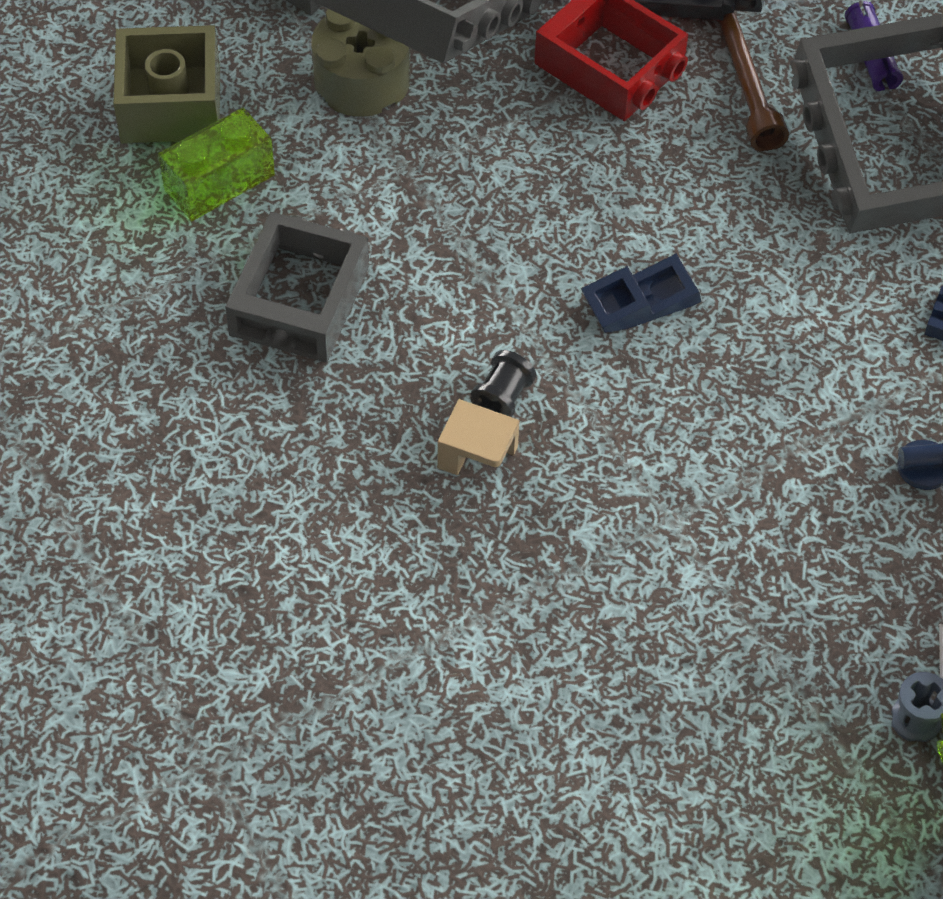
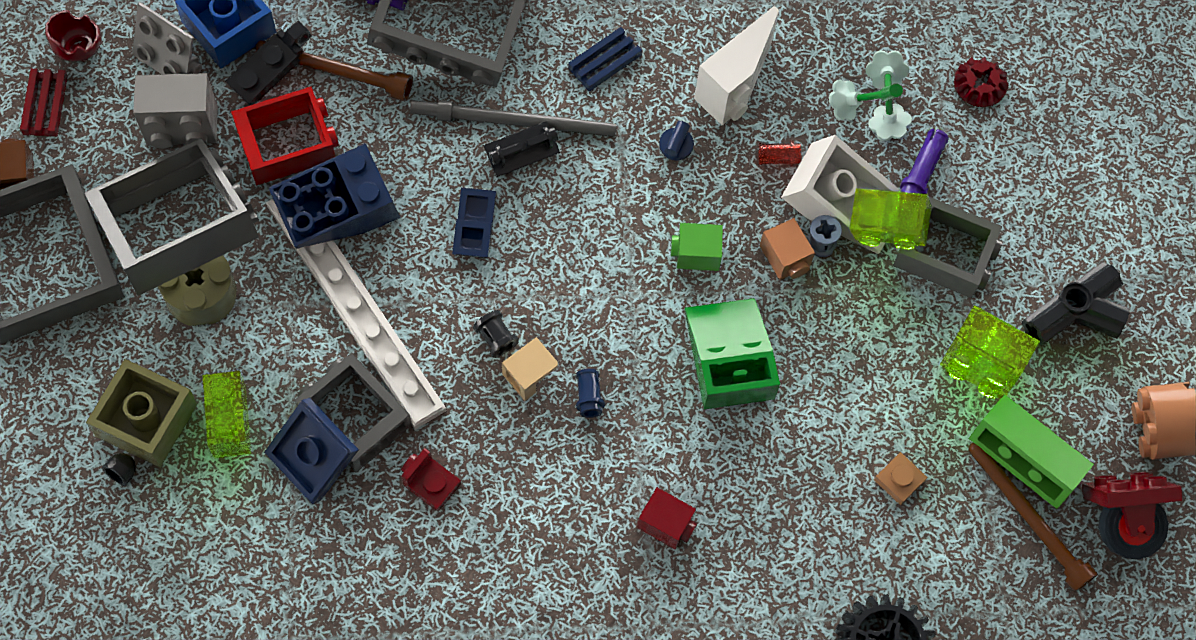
camera: 65 degrees left, 10 degrees up
none -> black hinge [102,453,136,486]
none -> dark blue tile [264,398,359,505]
none -> white tile [266,199,446,430]
none -> dark blue slope [269,143,401,249]
none -> dark red bracket [401,448,462,512]
none -> dark grey bar [410,100,616,137]
none -> black hinge [483,121,560,178]
none -> dark blue pin [576,368,605,418]
none -> dark red brick [637,487,698,550]
none -> bright green brick [670,223,723,271]
none -> green slope [684,298,780,410]
none -> nougat brick [759,218,815,280]

